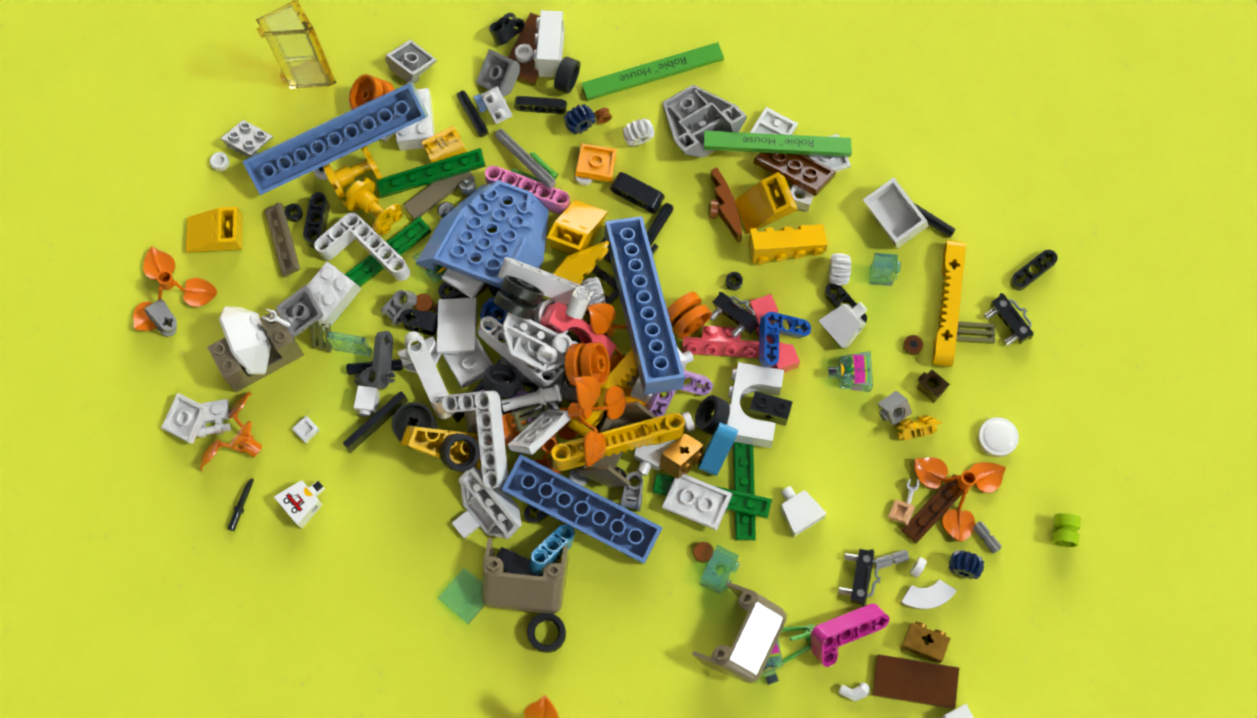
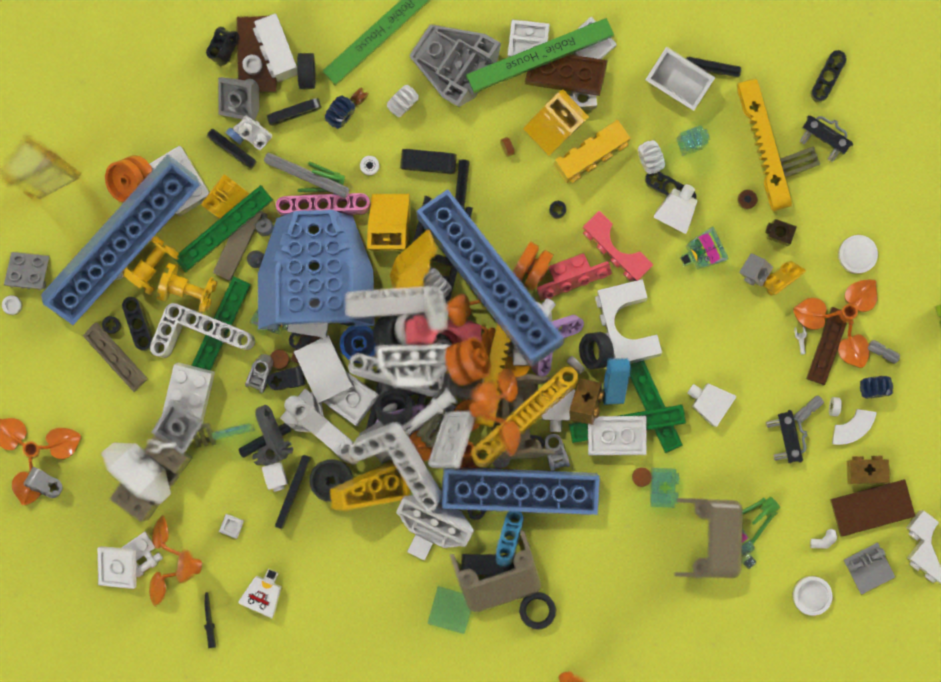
camera: 25 degrees left, 15 degrees up
yellow slope [186,207,243,253] -> none
light grey slope [385,40,437,83] -> none
black tyre [439,433,480,472] -> none
pearl dark grey wheel [494,275,544,319] -> none
white tile [537,346,558,364] -> none
white tile [552,334,572,355] -> none
light orange tile [575,143,617,182] -> none
dark orange slope [710,167,742,243] -> none
black piece [710,292,760,338] -> none
black brick [749,391,793,426] -> none
blue beam [759,312,811,367] -> none
dark pink beam [811,603,890,667] -> none
light nougat tile [888,499,915,525] -> none

